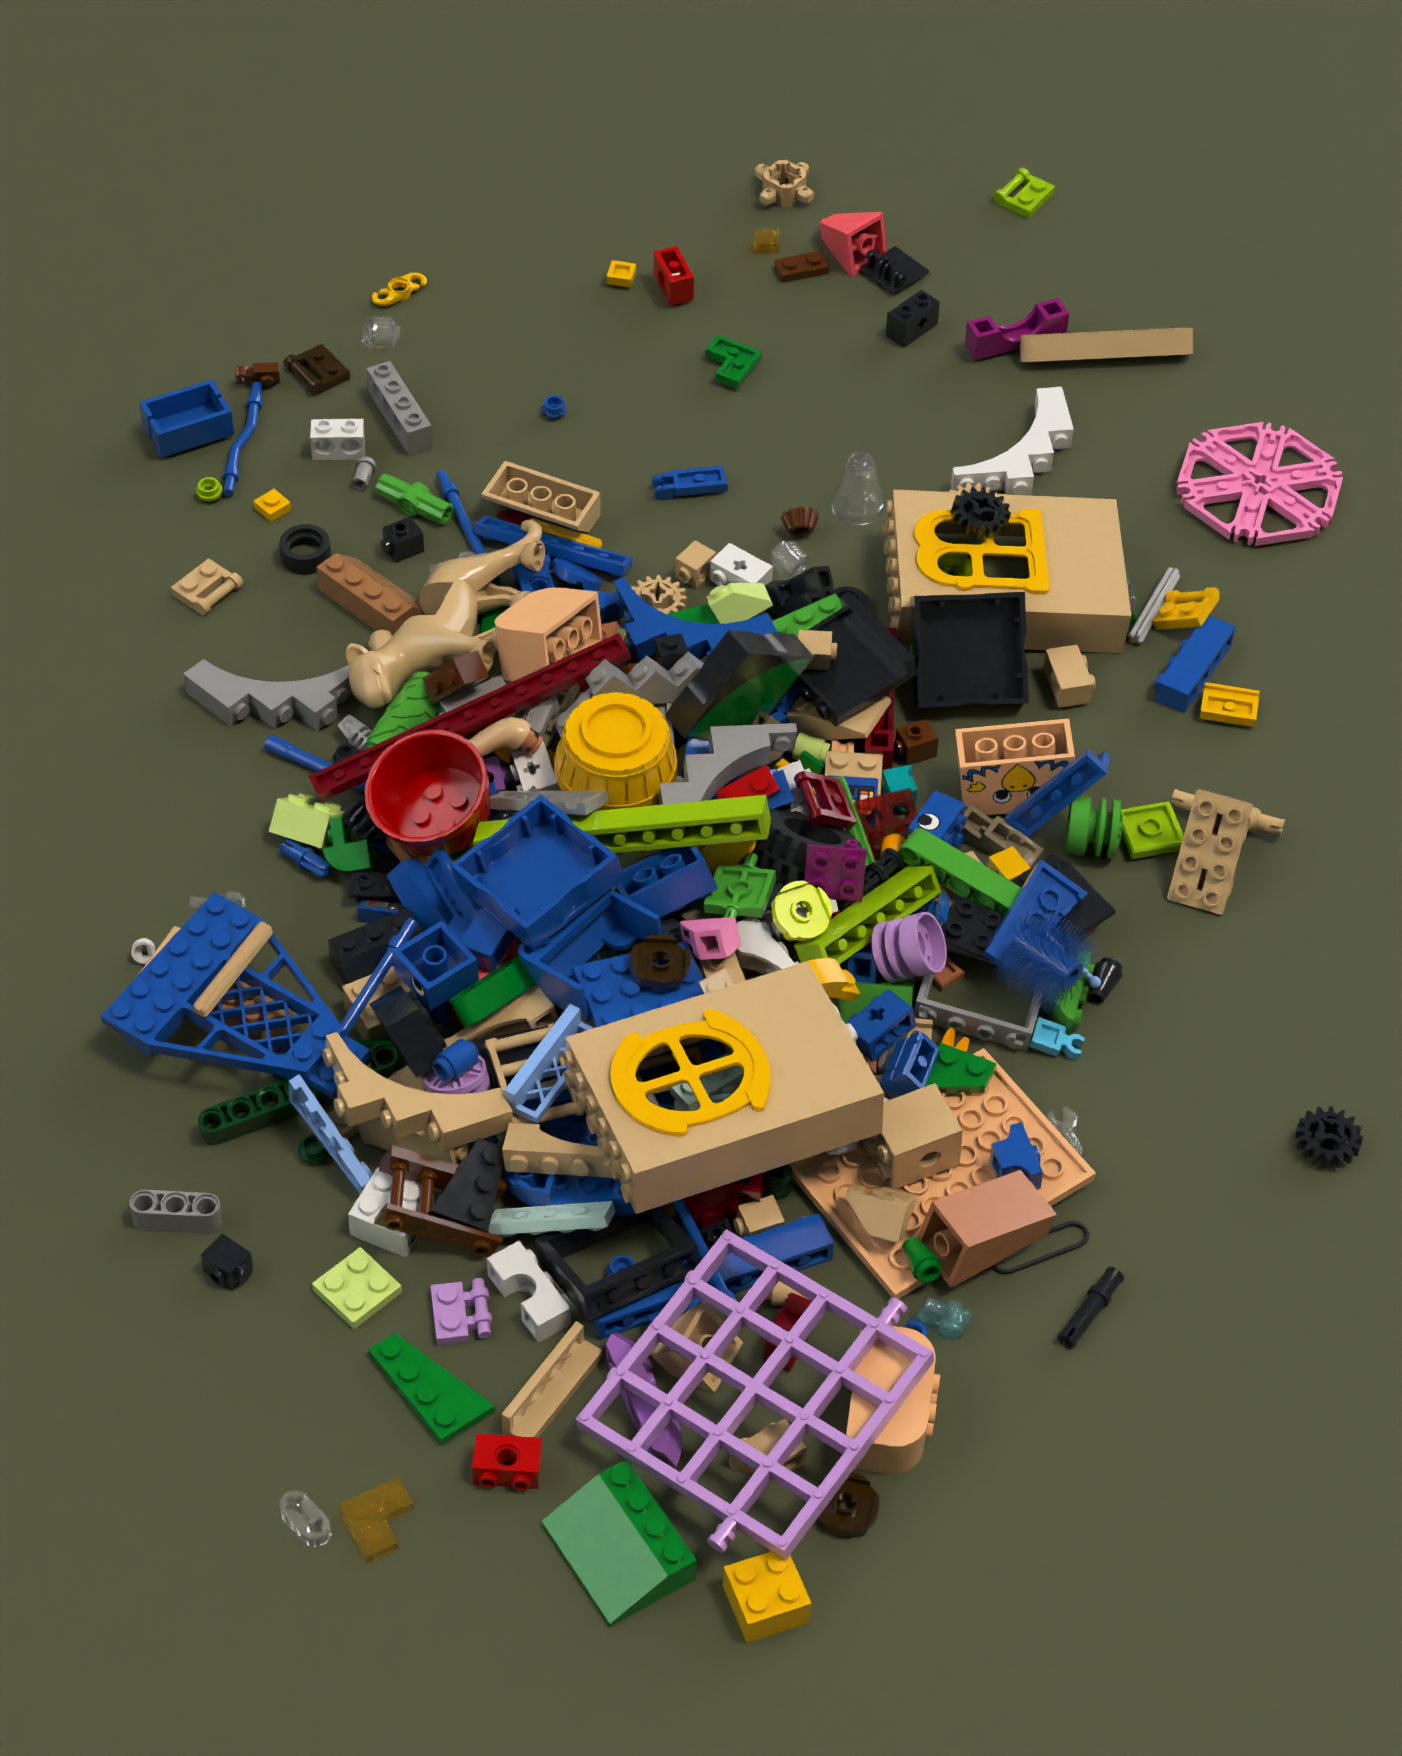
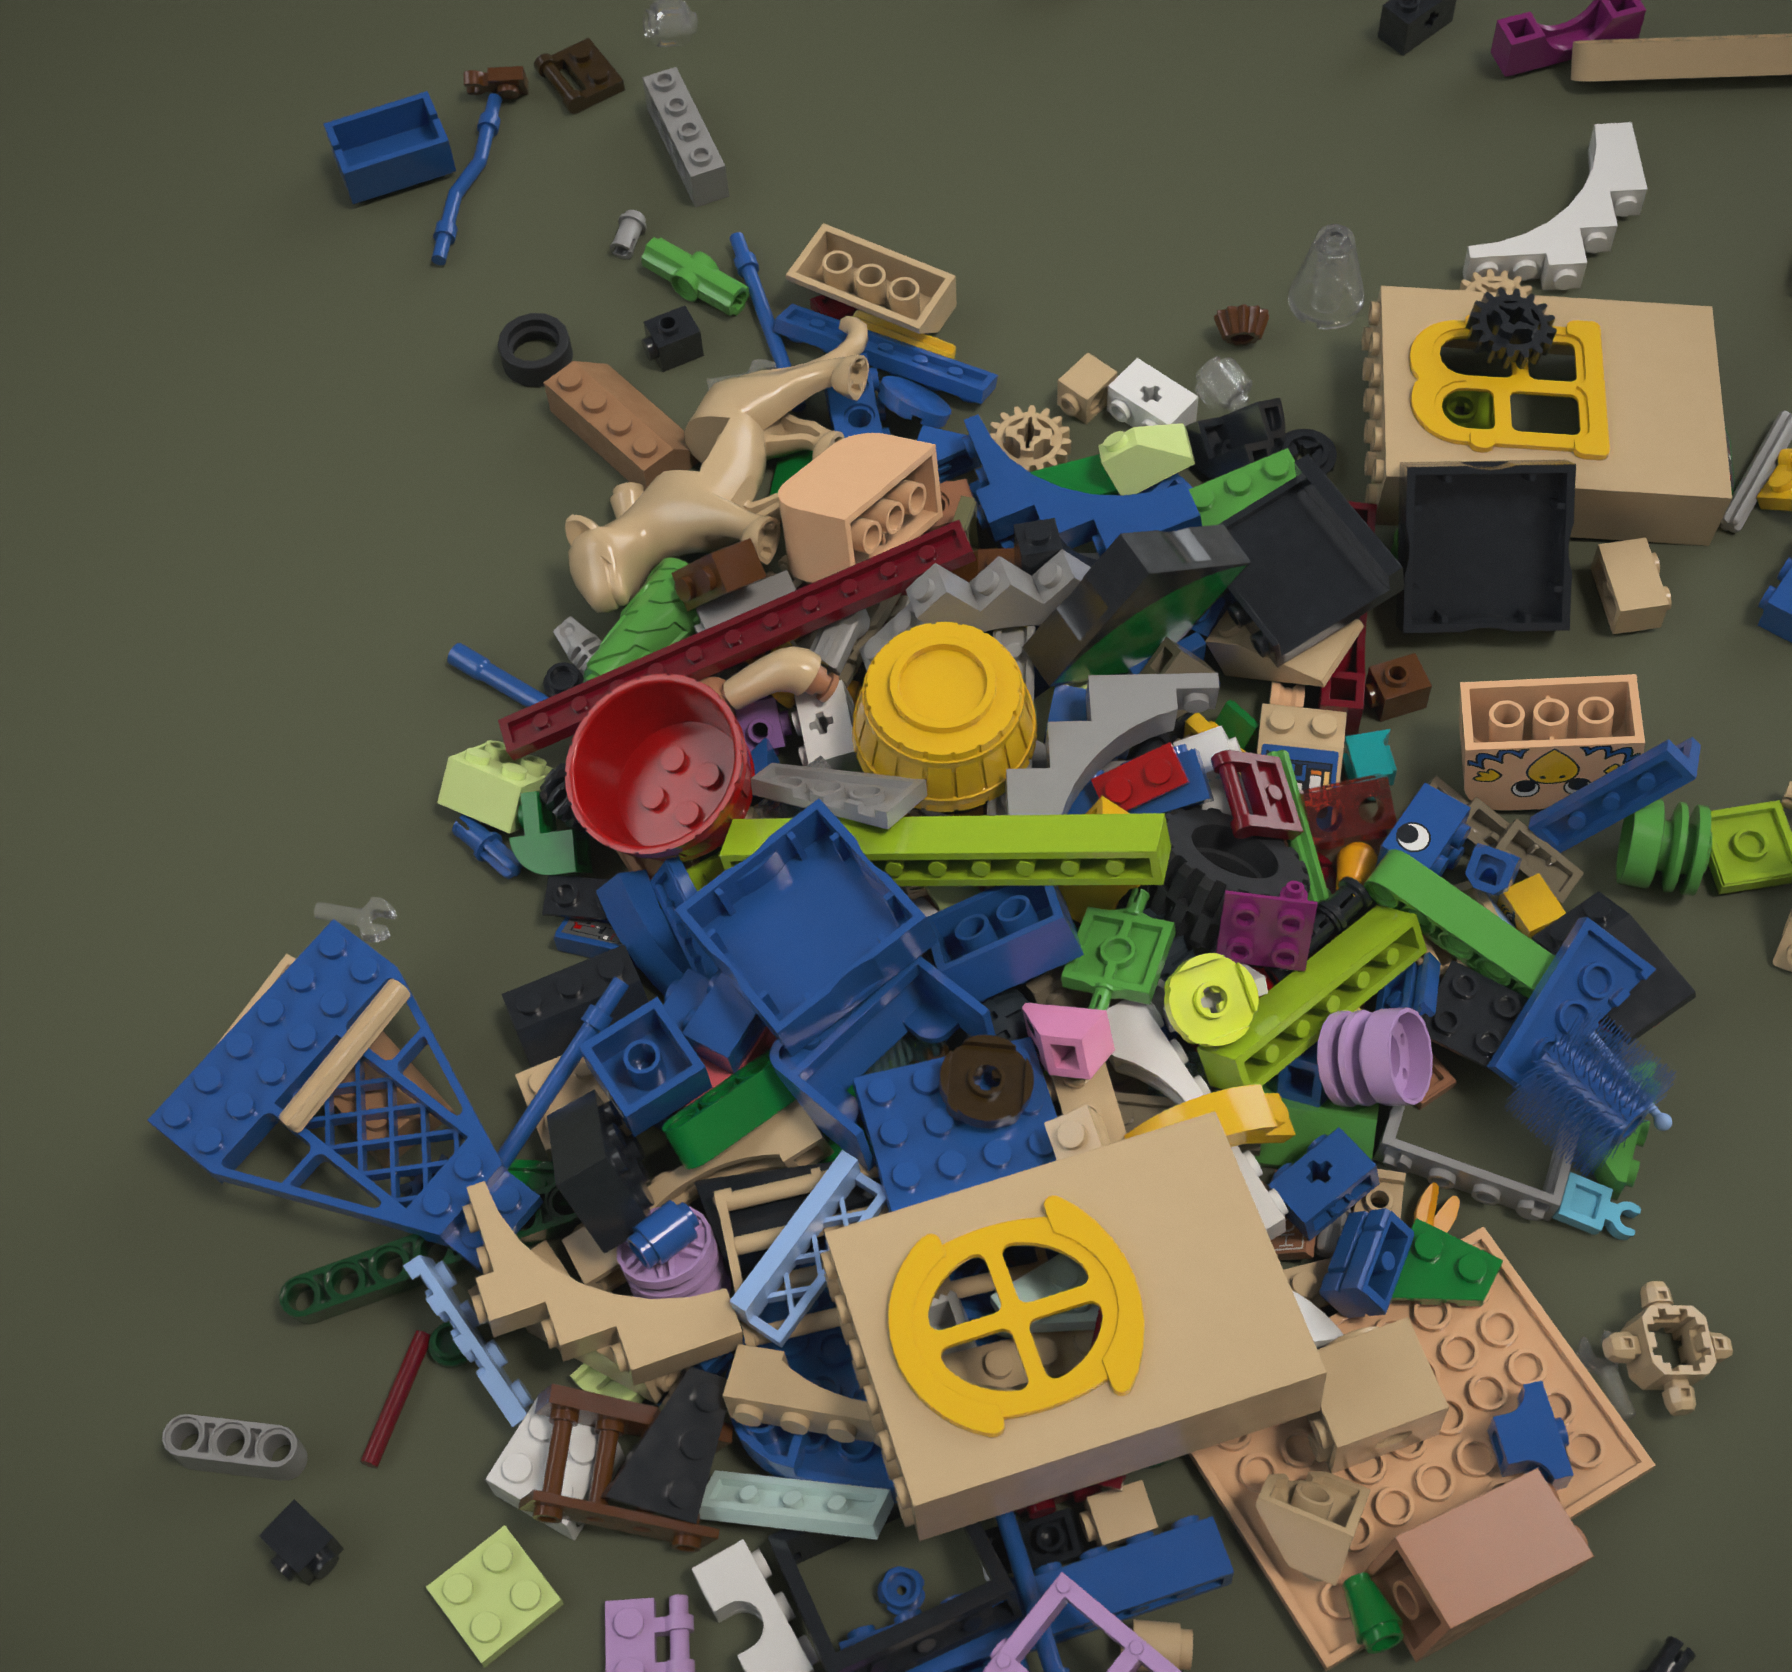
camera: 10 degrees right, 10 degrees up
white hinge [131,938,156,964] -> none
tan plate [170,558,244,615] -> none
light grey arch [183,659,353,731] -> none
lime plate [196,477,223,501] -> none
yellow plate [253,489,291,522] -> none
white brick [310,419,365,460] -> none
blue plate [542,395,567,419] -> none
blue hinge [651,465,728,500] -> none
green plate [705,334,762,389] -> none
yellowish green brick [788,732,832,764] -> none
tan brick [798,630,837,670] -> none
black piece [991,1221,1089,1274] -> none
black cone [1088,957,1123,1003] -> none
none -> dark red bar [360,1330,431,1469]
none -> blue rock [1465,843,1522,896]
none -> tan piece [1602,1281,1733,1416]

